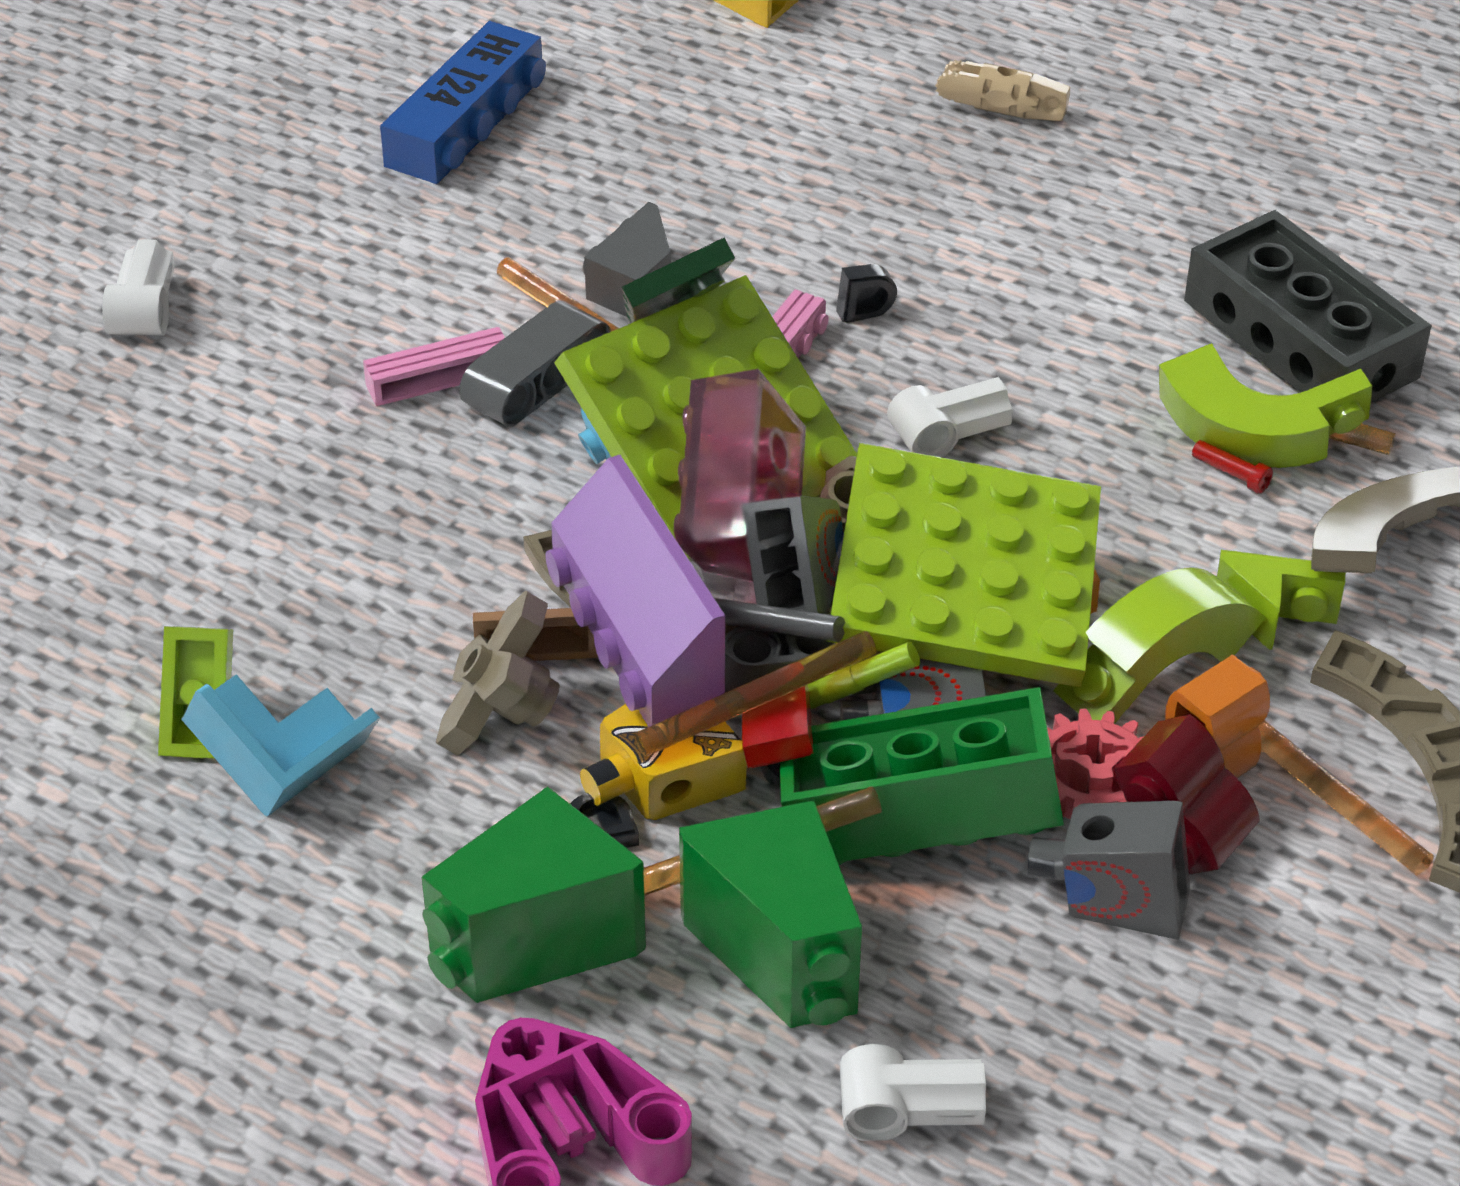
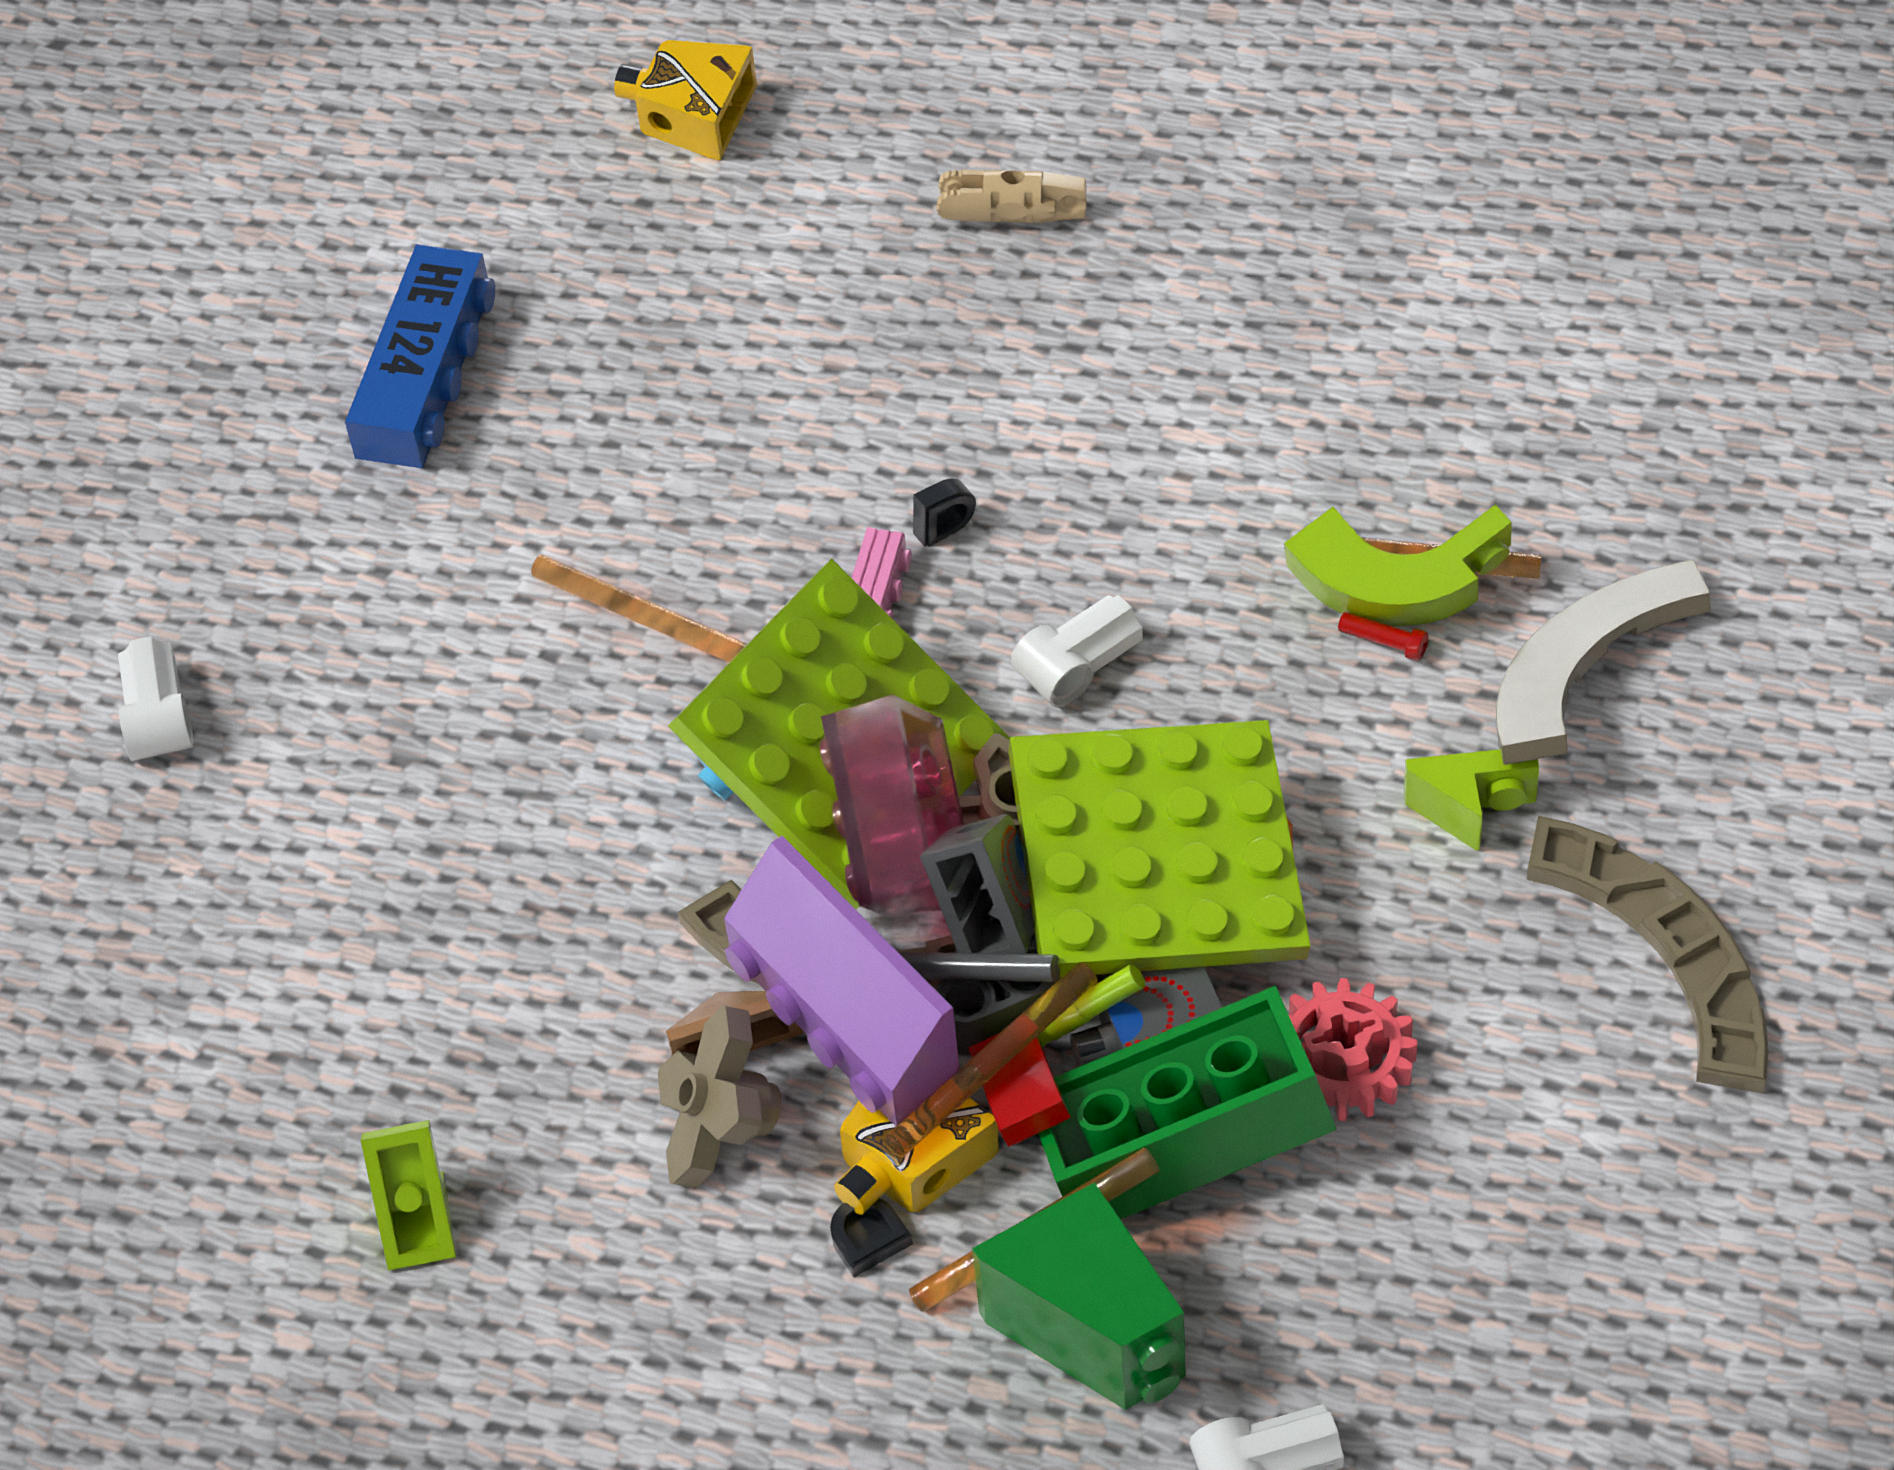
camera: 10 degrees left, 10 degrees up
medium azure panel [182,674,380,817] -> none
bright pink piece [363,327,505,406] -> none
green slope [421,786,646,1003] -> none
dark grey beam [459,300,611,427] -> none
dark grey slope [583,202,671,317] -> none
dark green wing [621,237,735,324] -> none
dark grey torso [1028,801,1190,940] -> none
lime arch [1053,567,1267,724] -> none
dark red brick [1115,714,1260,875] -> none
orange brick [1165,654,1270,778] -> none
pearl dark grey brick [1184,210,1432,403] -> none
clear orange bar [1258,720,1434,876] -> none

